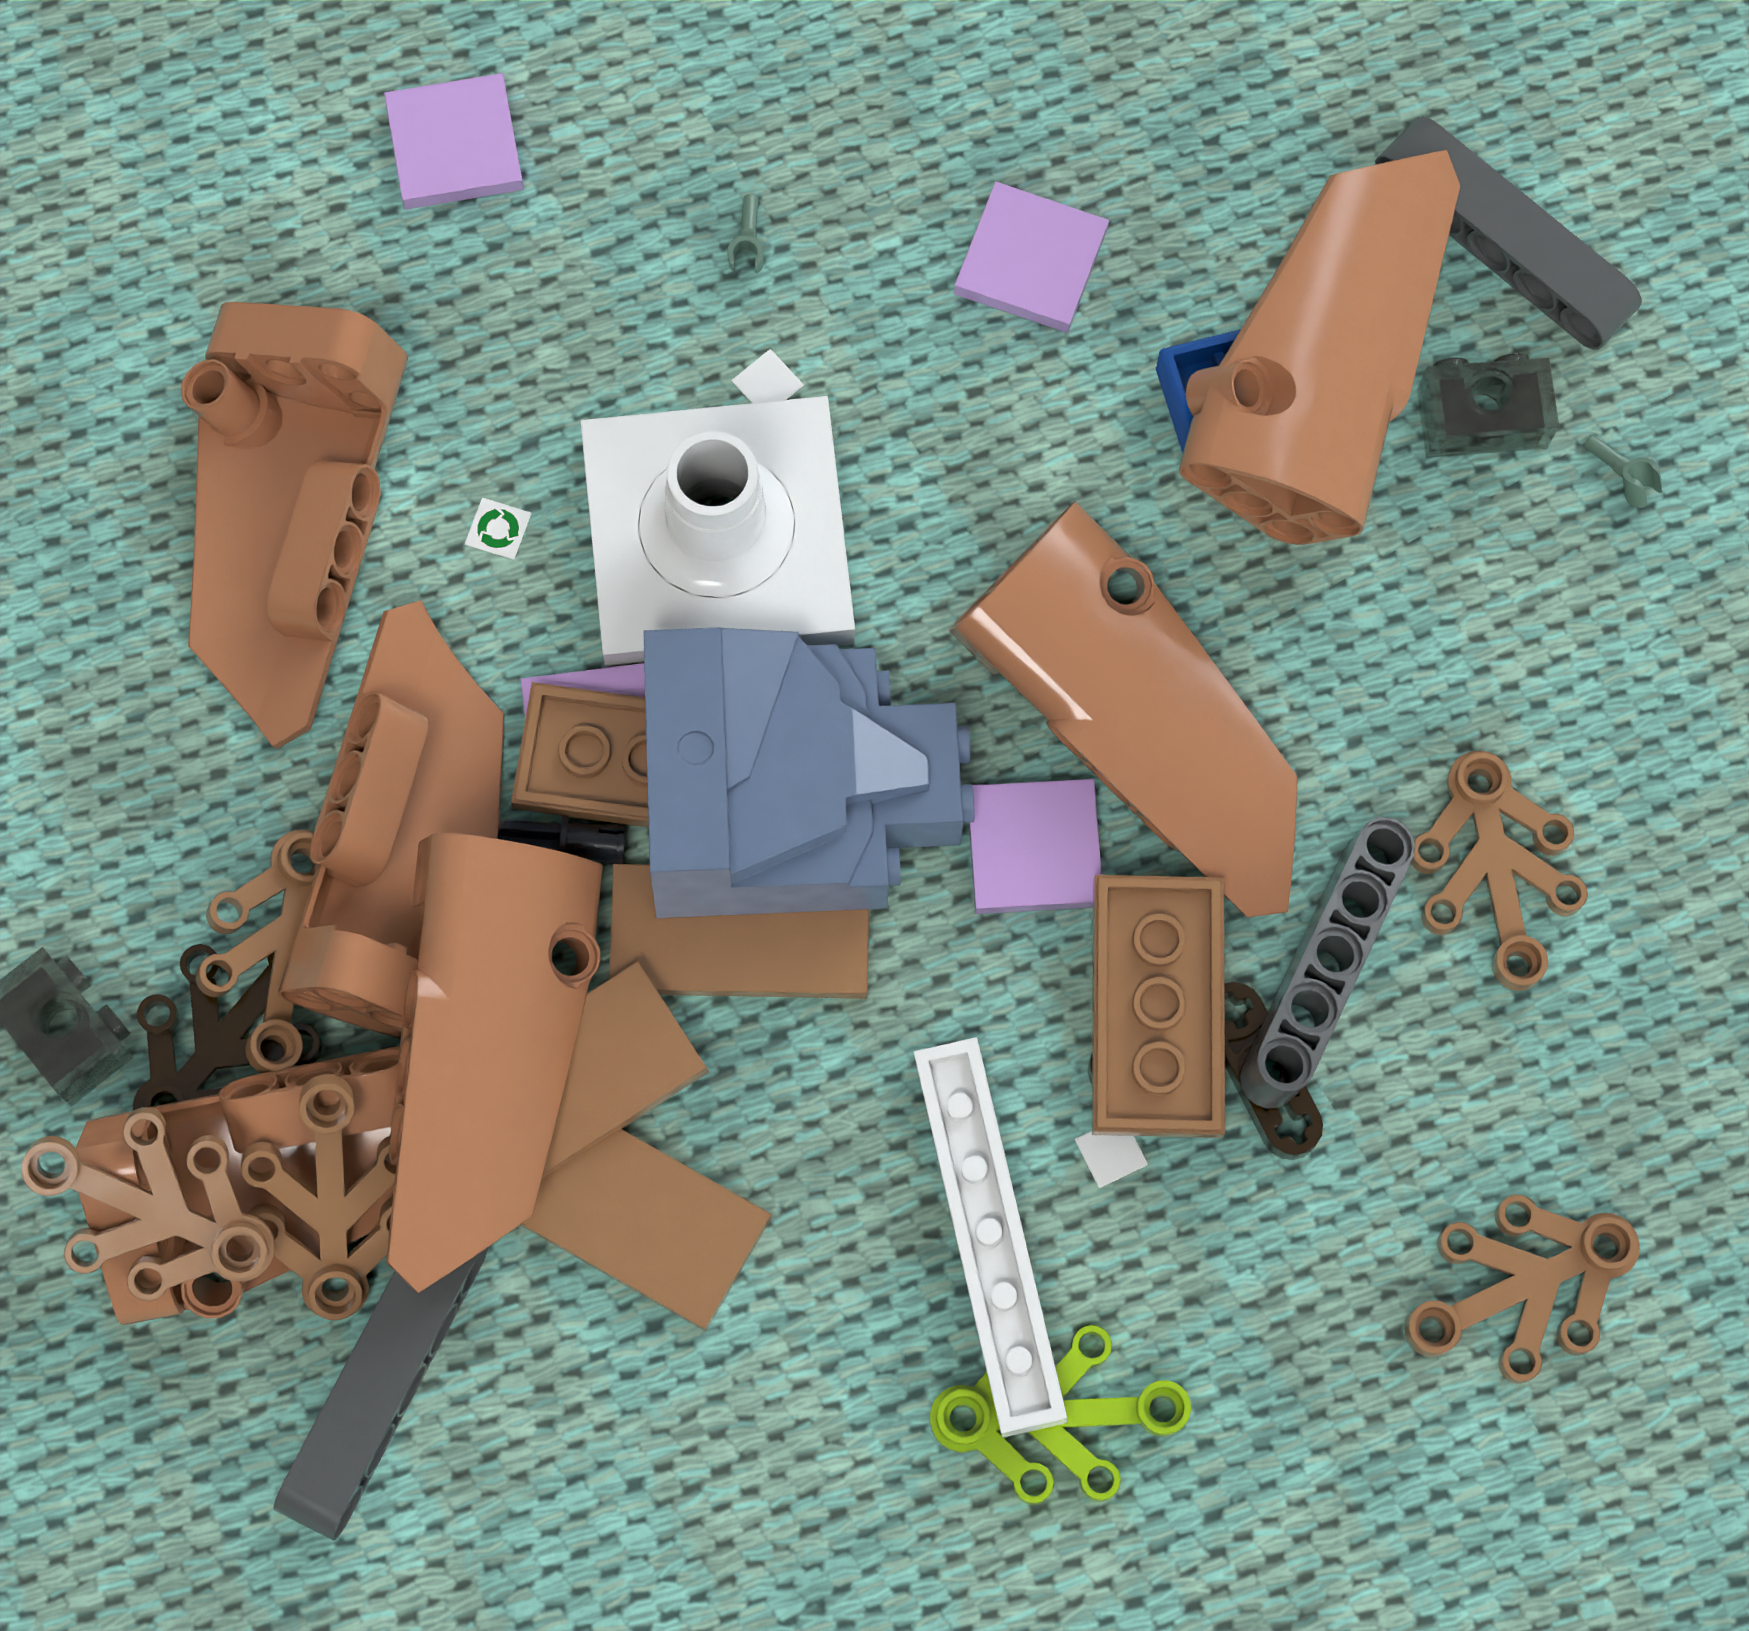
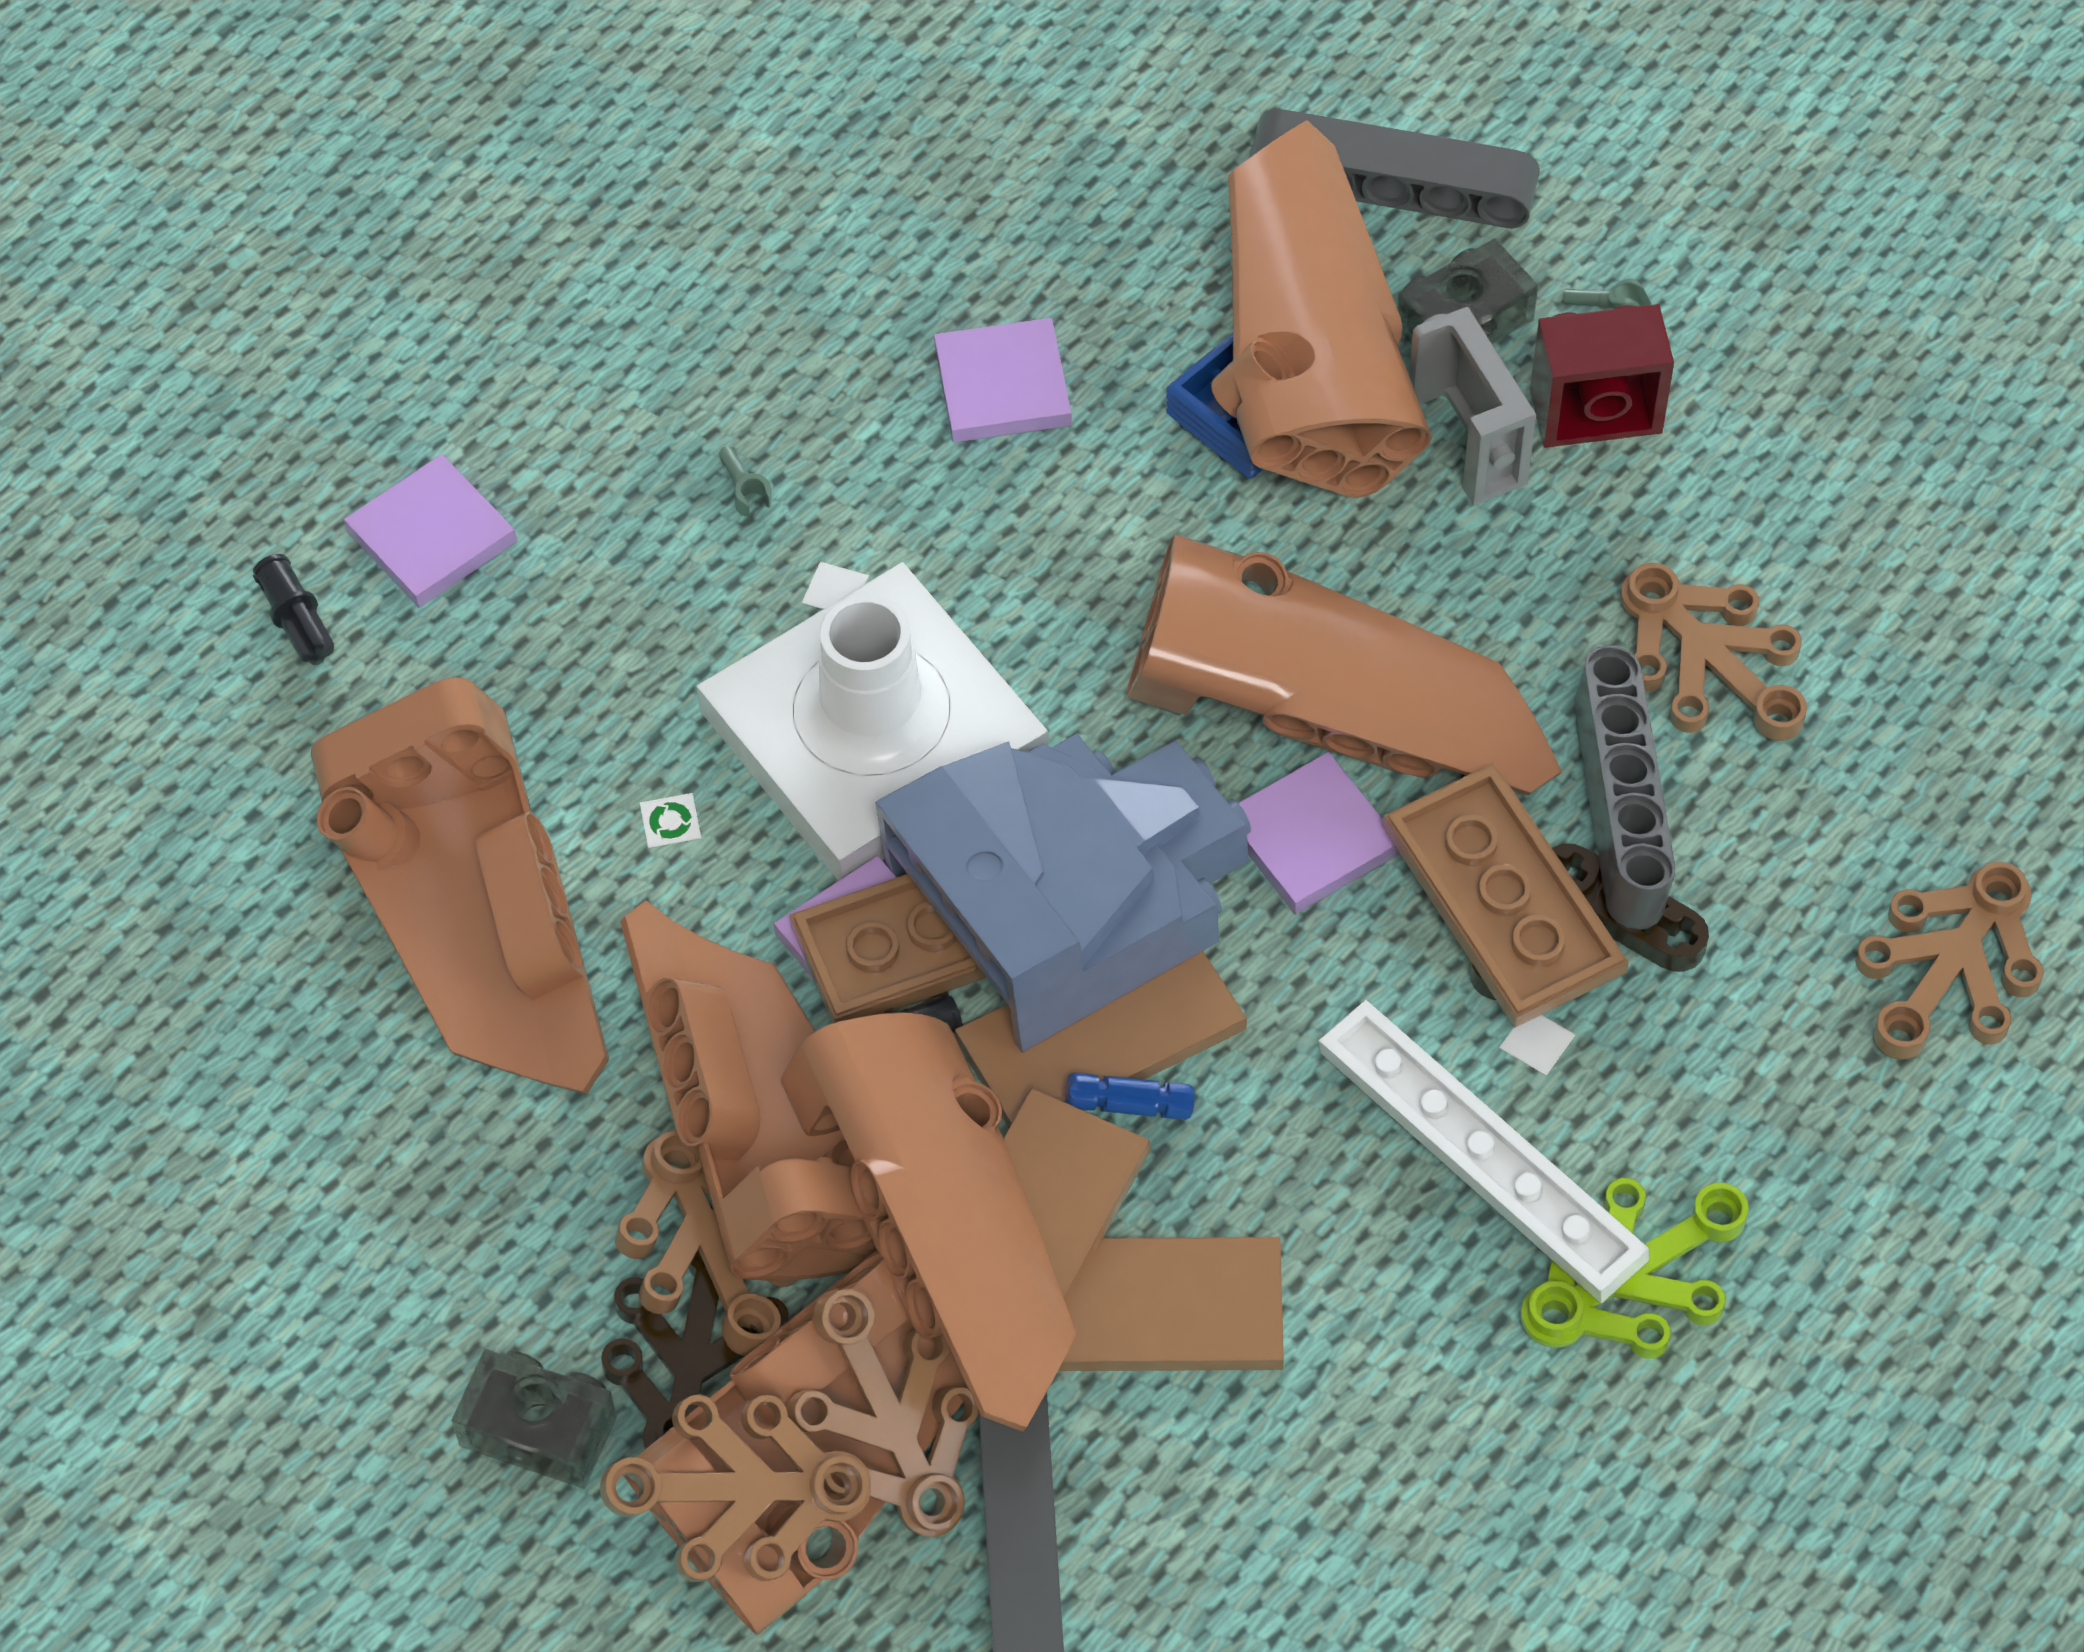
camera: 25 degrees left, 15 degrees down
none -> black axle [253,554,334,665]
none -> blue axle [1065,1073,1195,1120]
none -> light grey panel [1409,306,1536,506]
none -> dark red brick [1530,304,1674,448]

